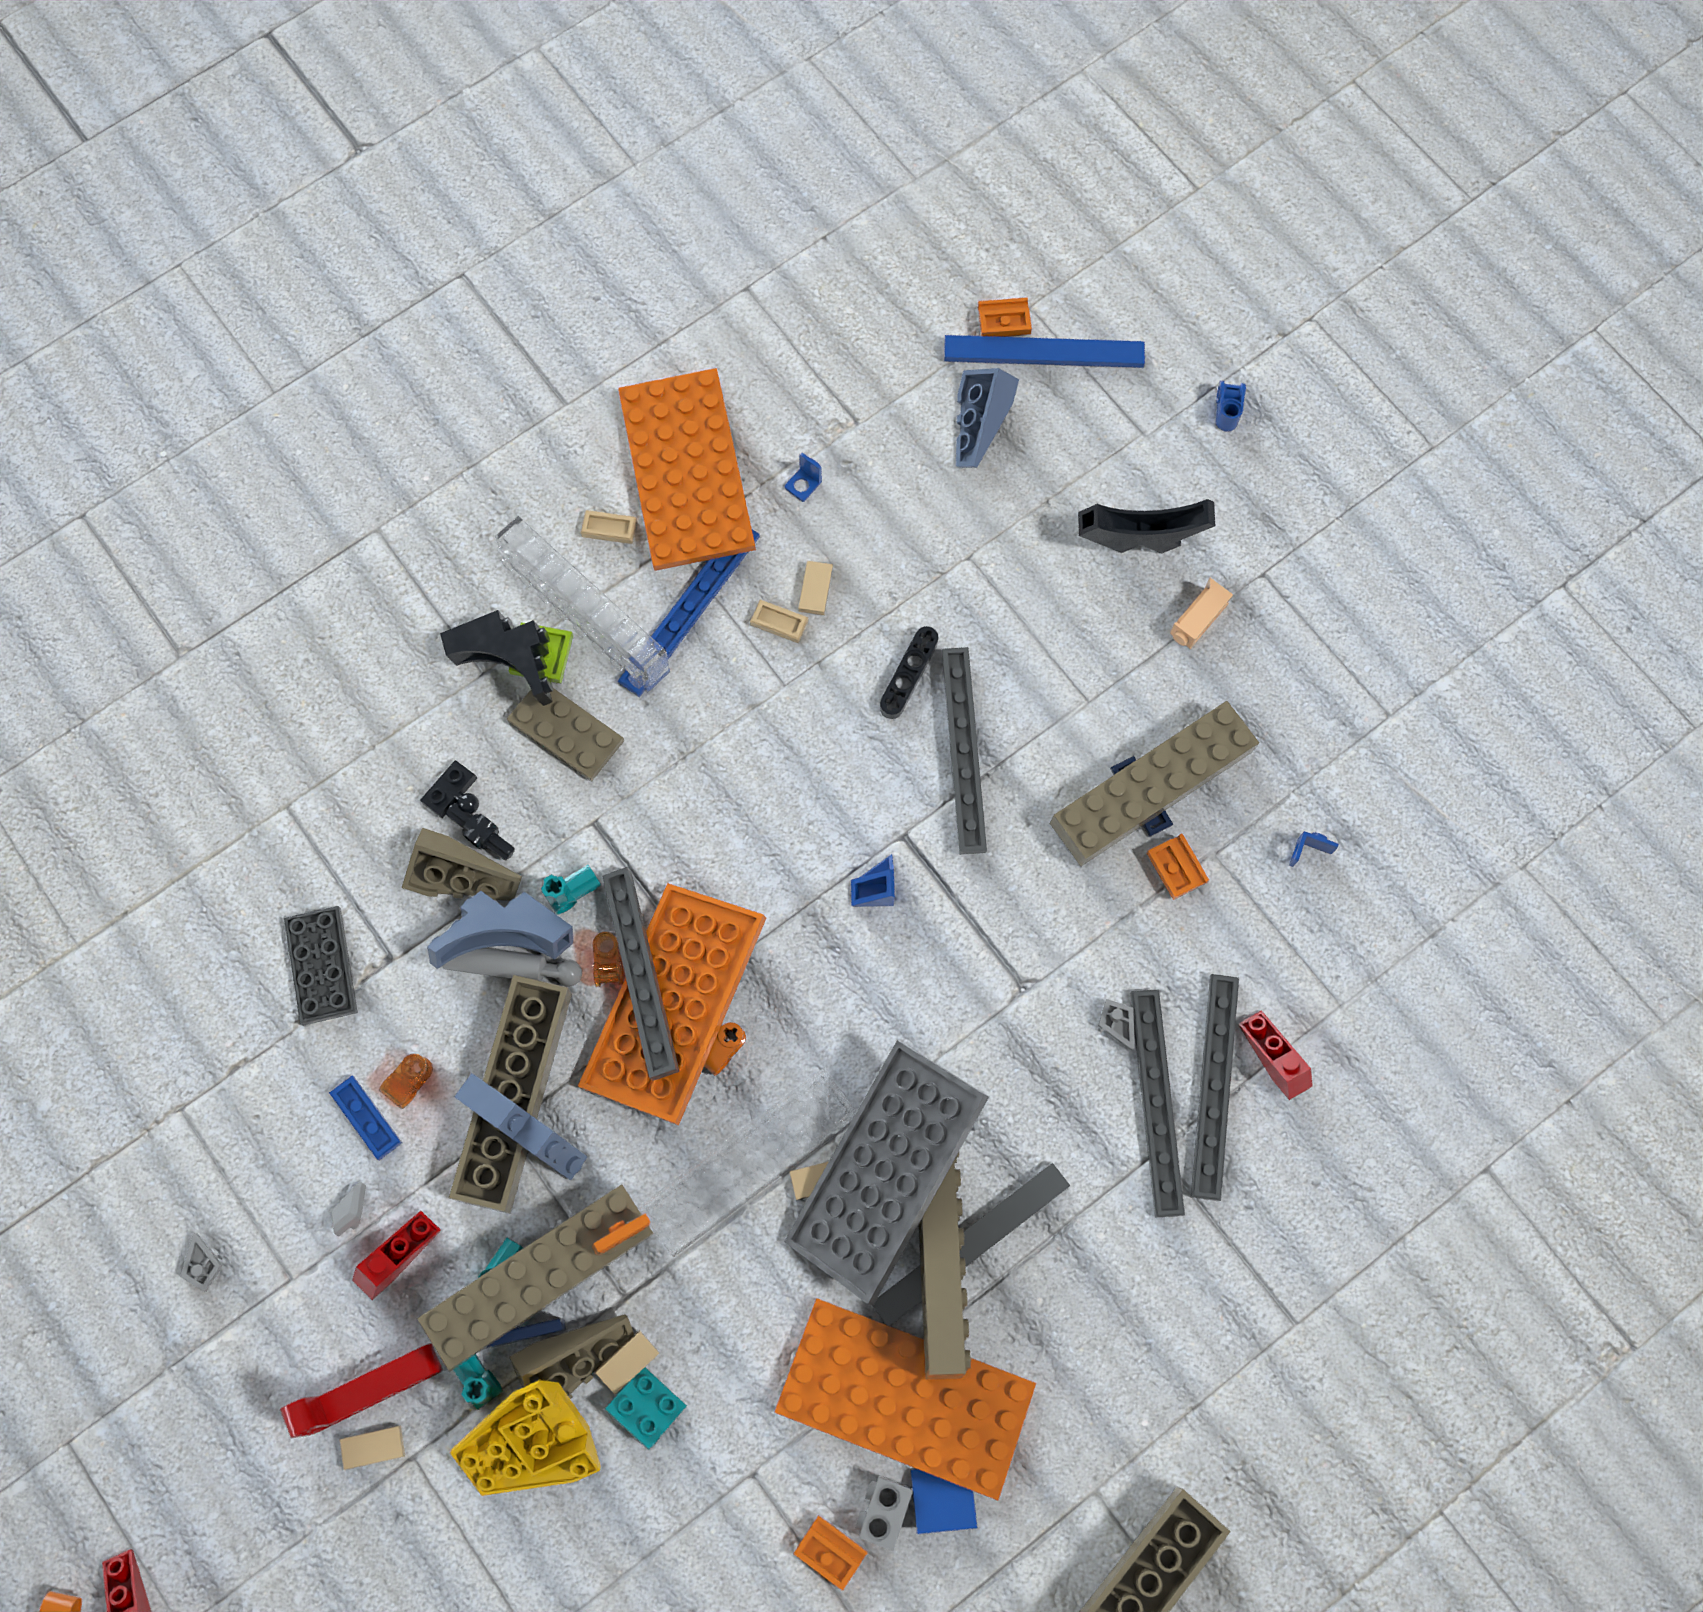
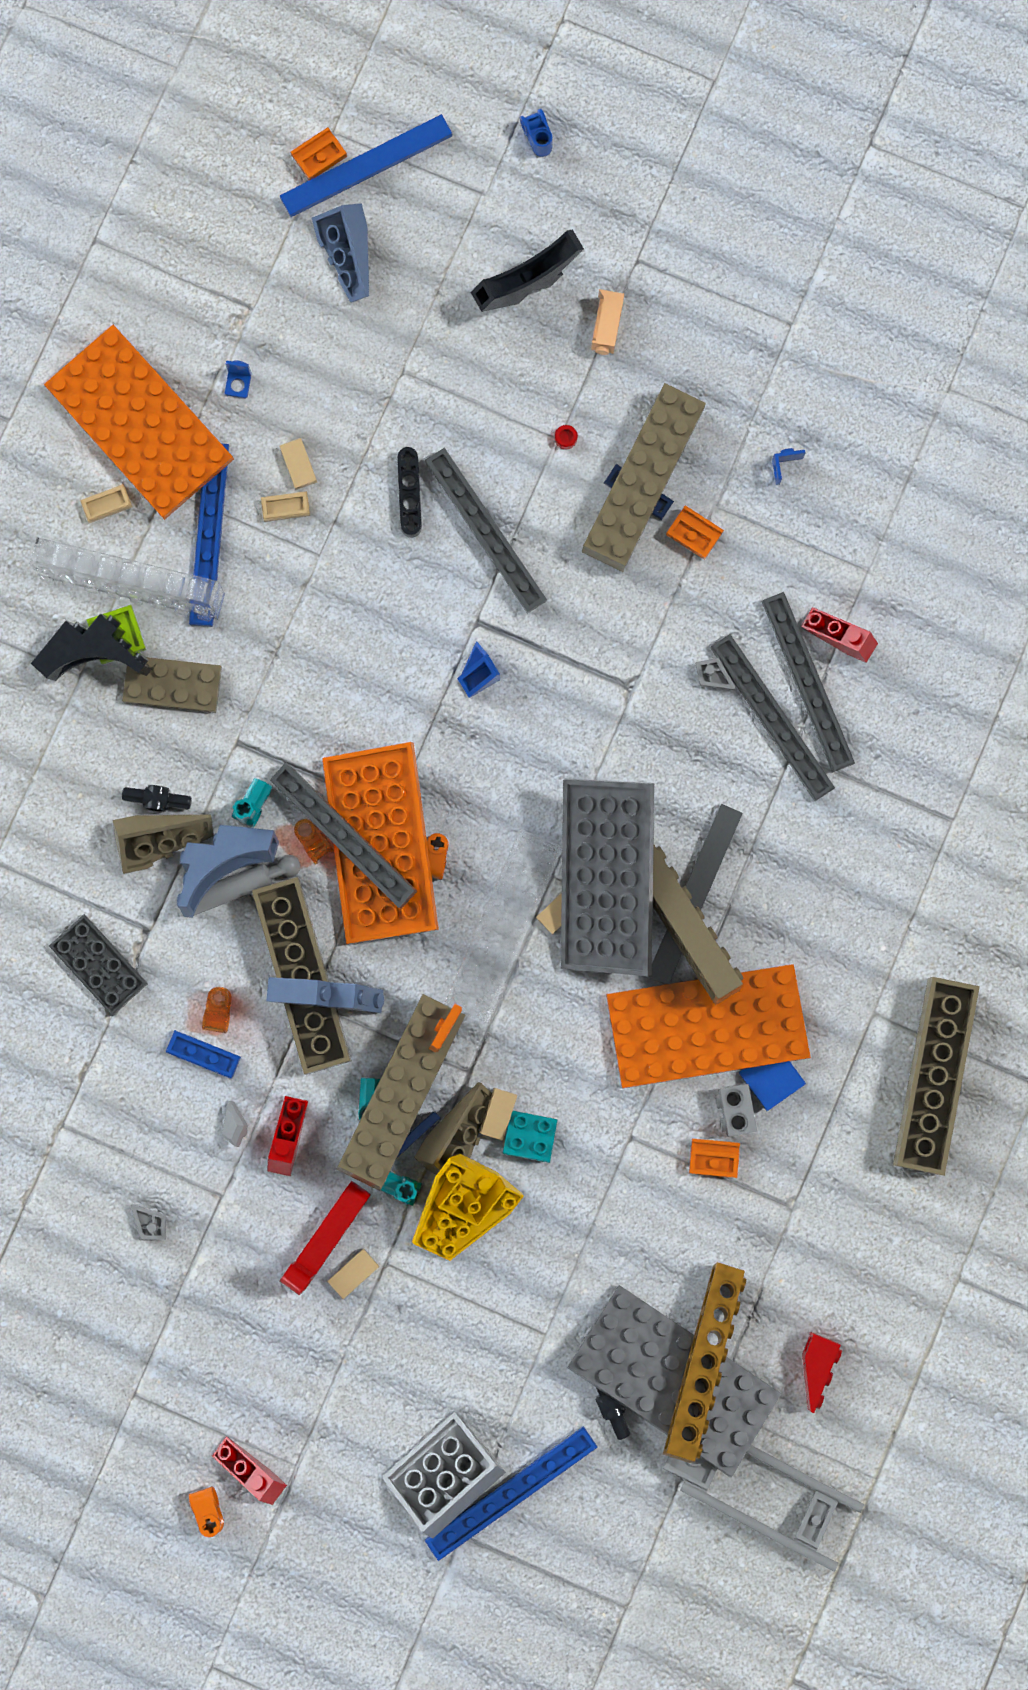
camera: 30 degrees left, 10 degrees up
black plate [420,760,479,819] -> none
none -> red tile [555,425,578,449]

